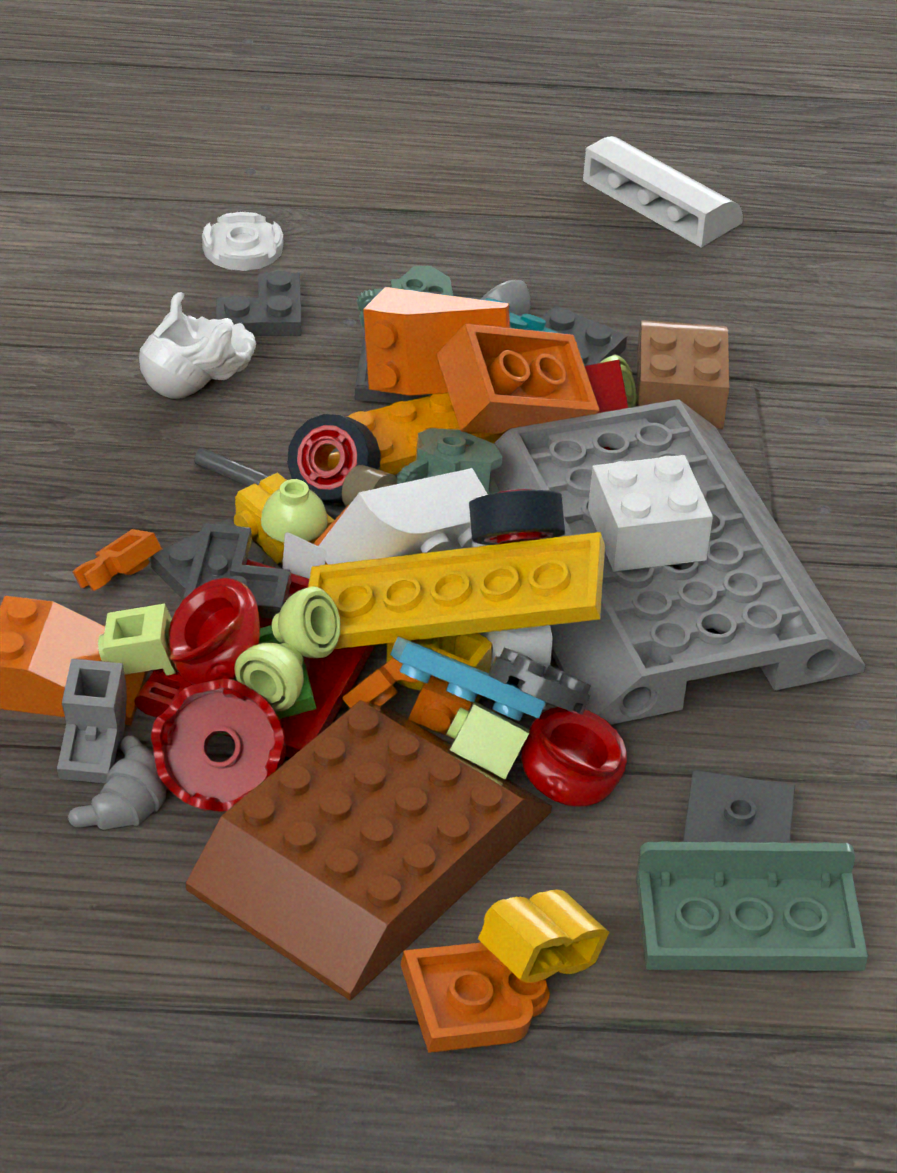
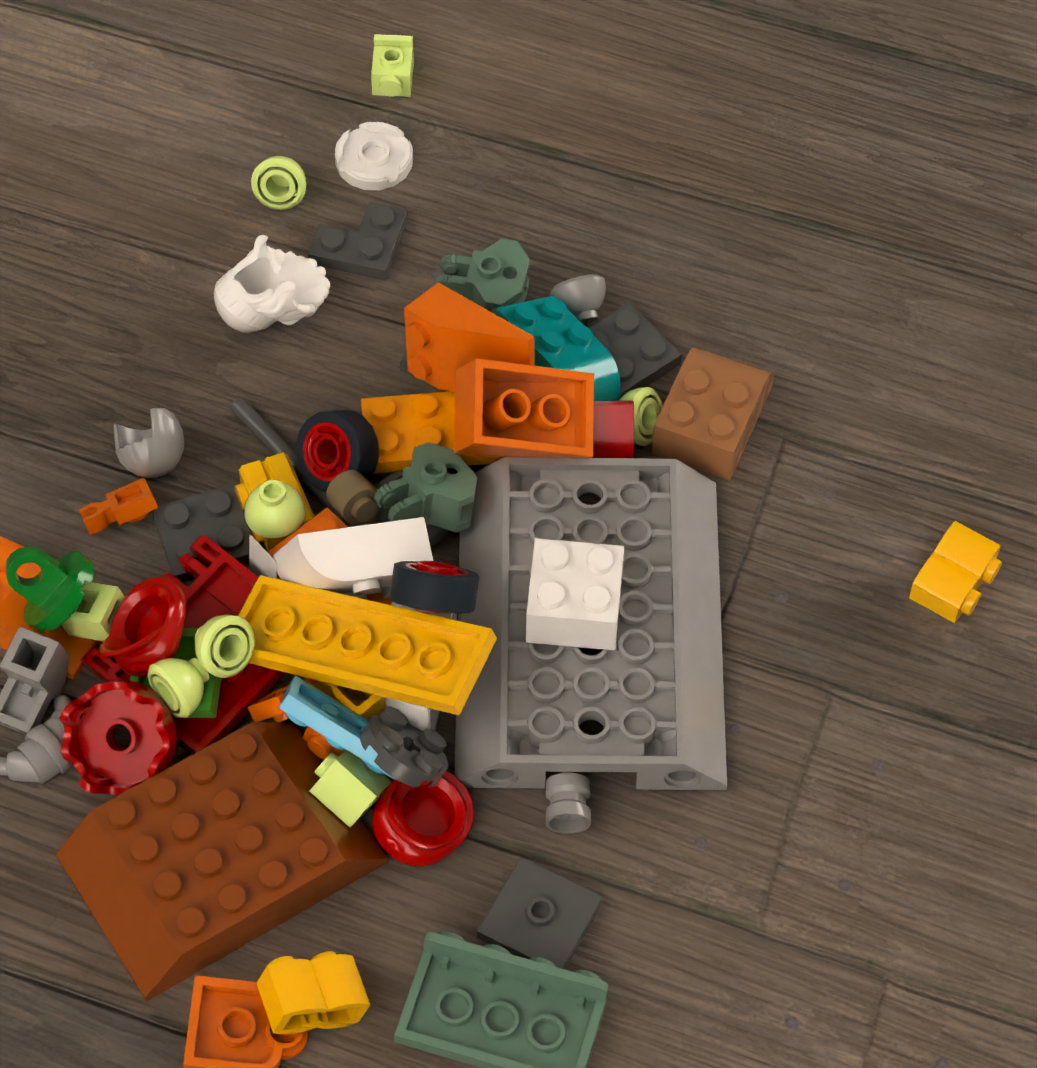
camera: 20 degrees right, 15 degrees up
dark grey plate [183,523,291,619] -> none
white brick [583,136,743,248] -> none
none -> green tile [5,547,94,633]
none -> light grey hair [113,408,185,478]
none -> yellowish green brick [251,156,307,210]
none -> yellowish green brick [371,34,414,97]
none -> light grey wheel [546,772,591,834]

